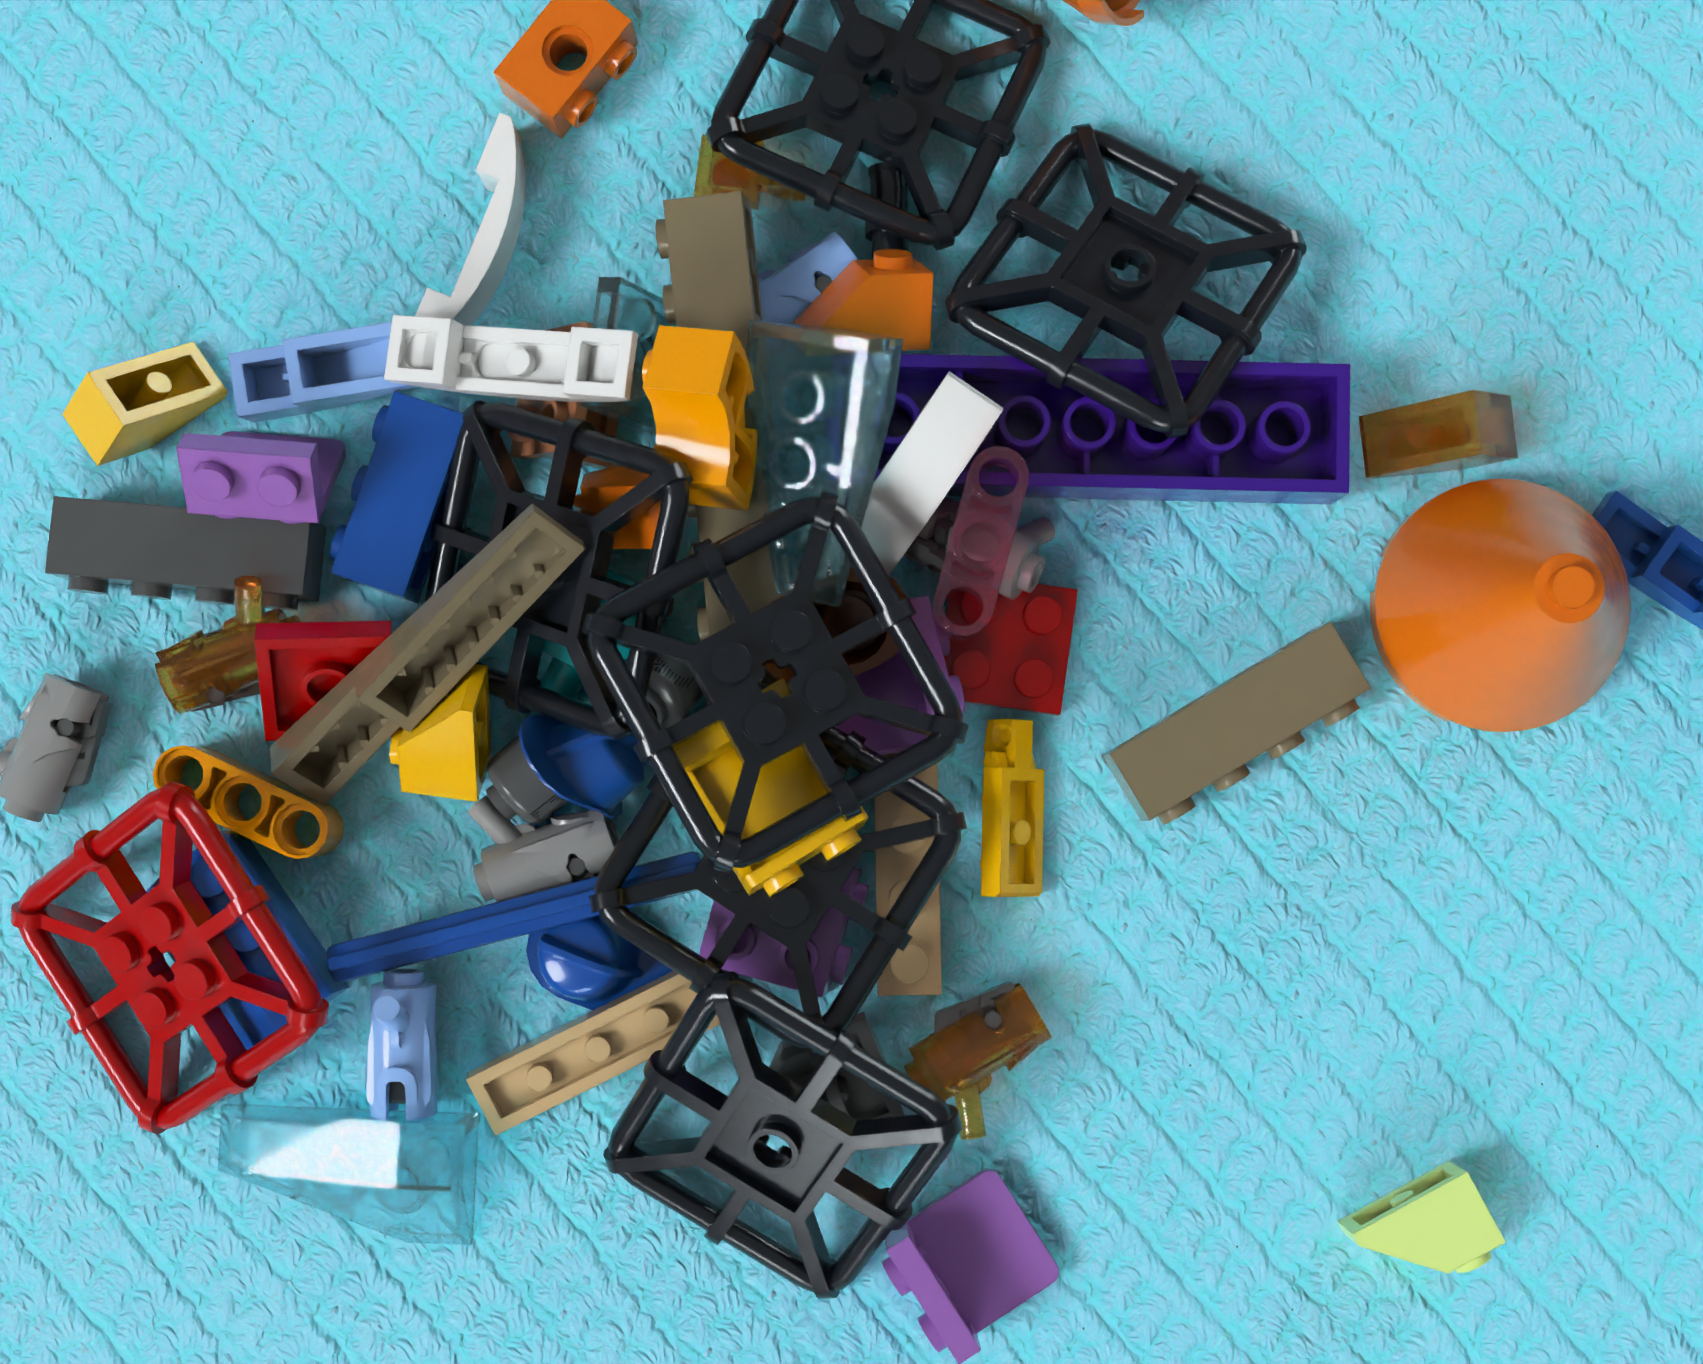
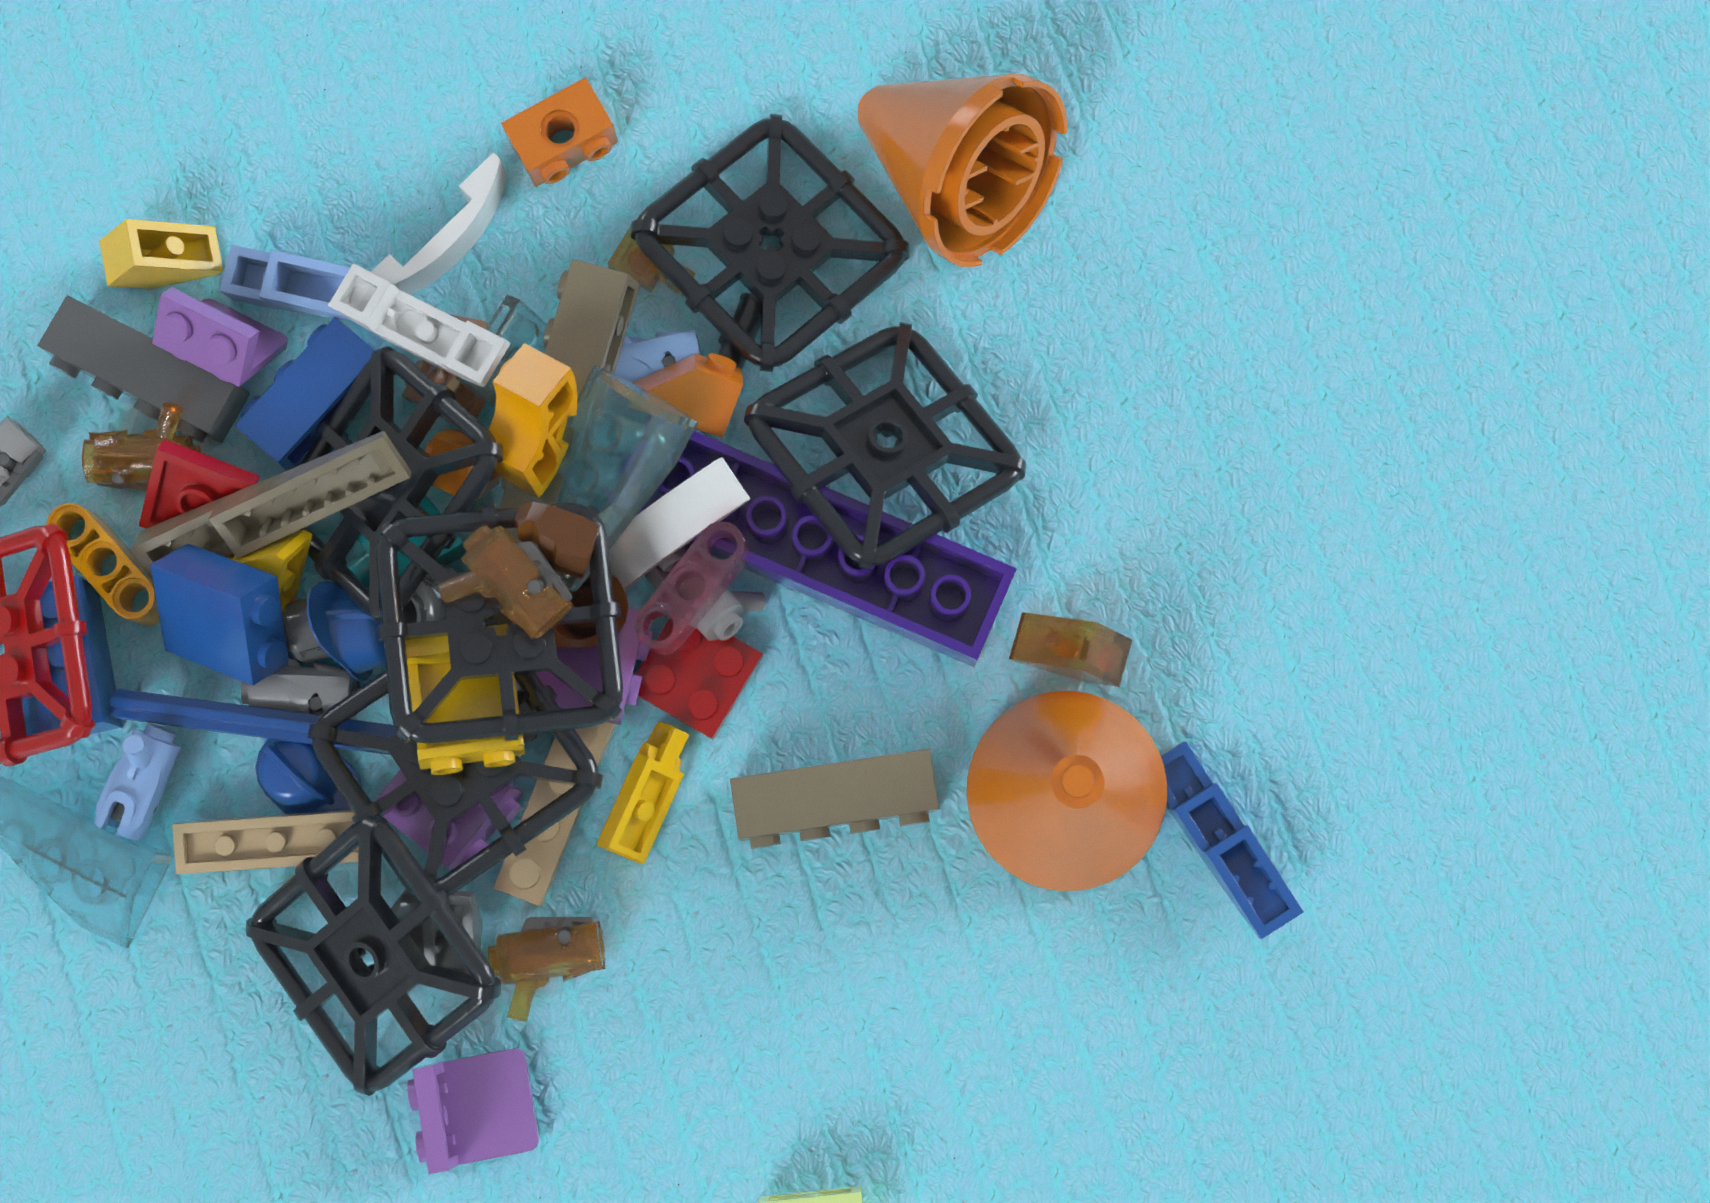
camera: 25 degrees right, 5 degrees down
none -> blue brick [150,543,289,686]
none -> clear orange piece [438,525,573,639]
none -> reddish brown rock [514,501,600,579]

